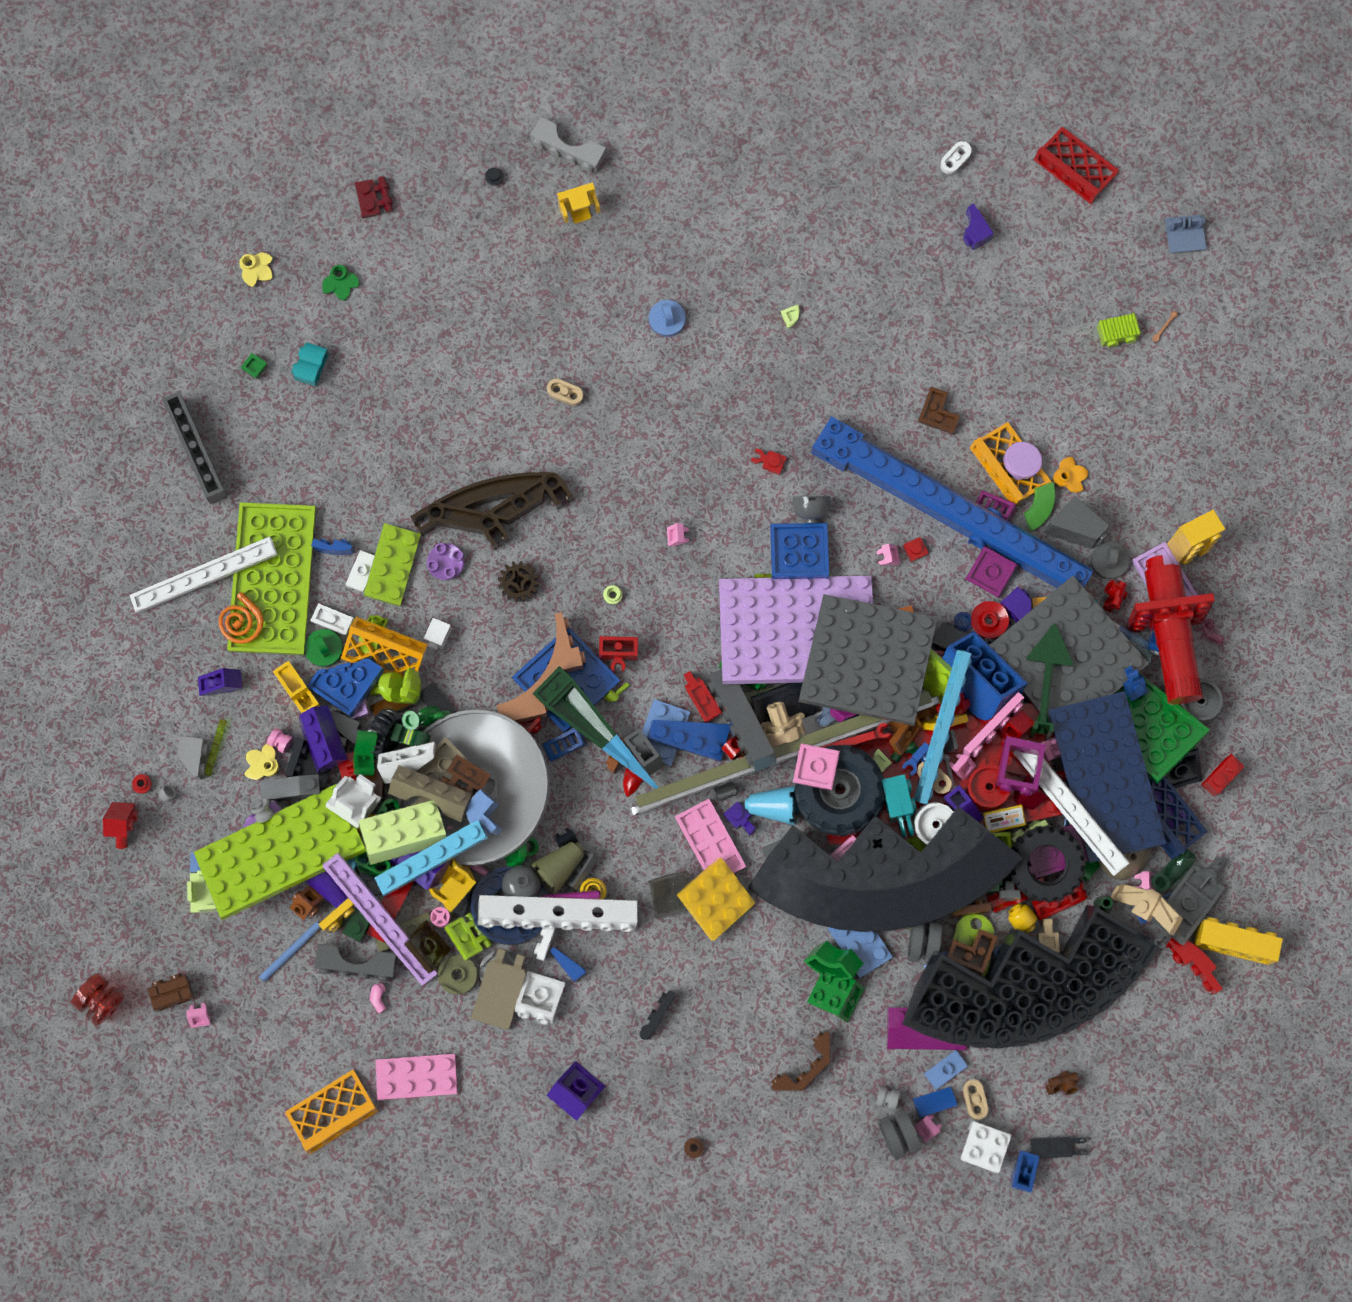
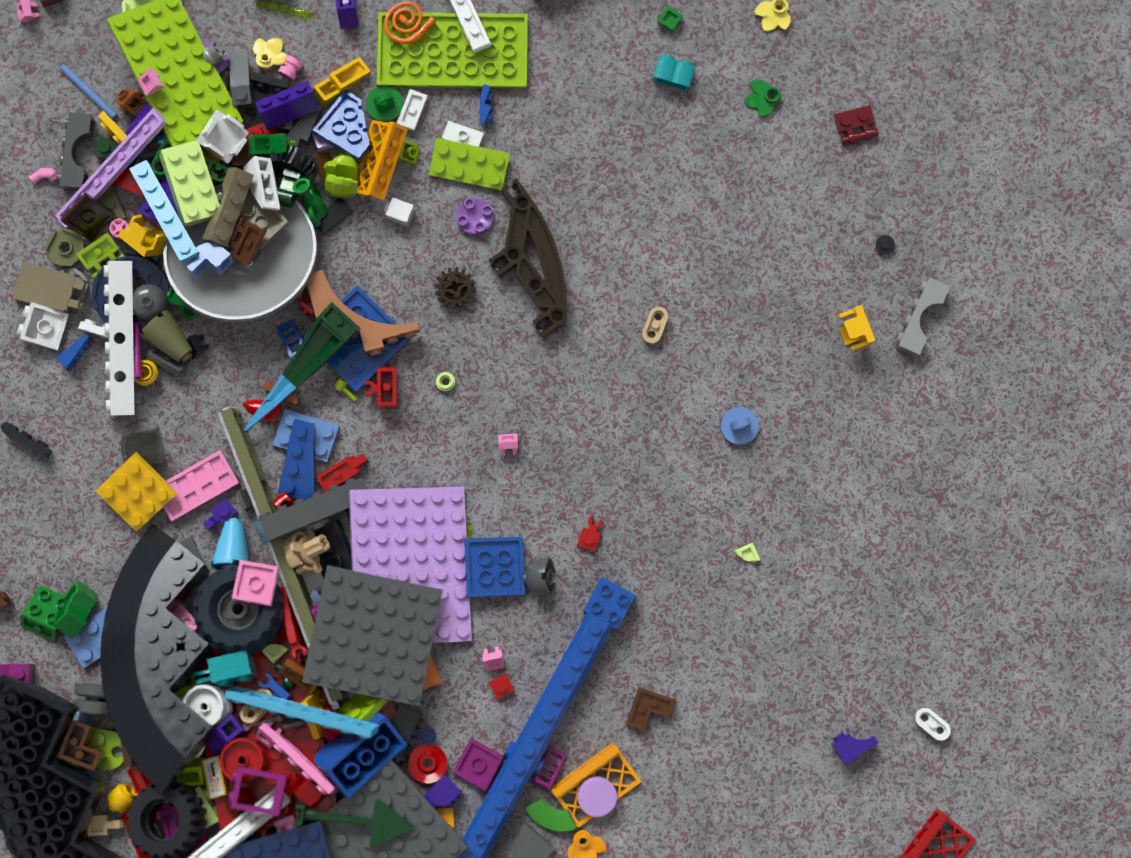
camera: 90 degrees right, 5 degrees up
dark grey arch [624,728,665,776] -> none
dark grey tile [998,881,1020,901] -> none
none -> bright pink tile [138,69,165,96]

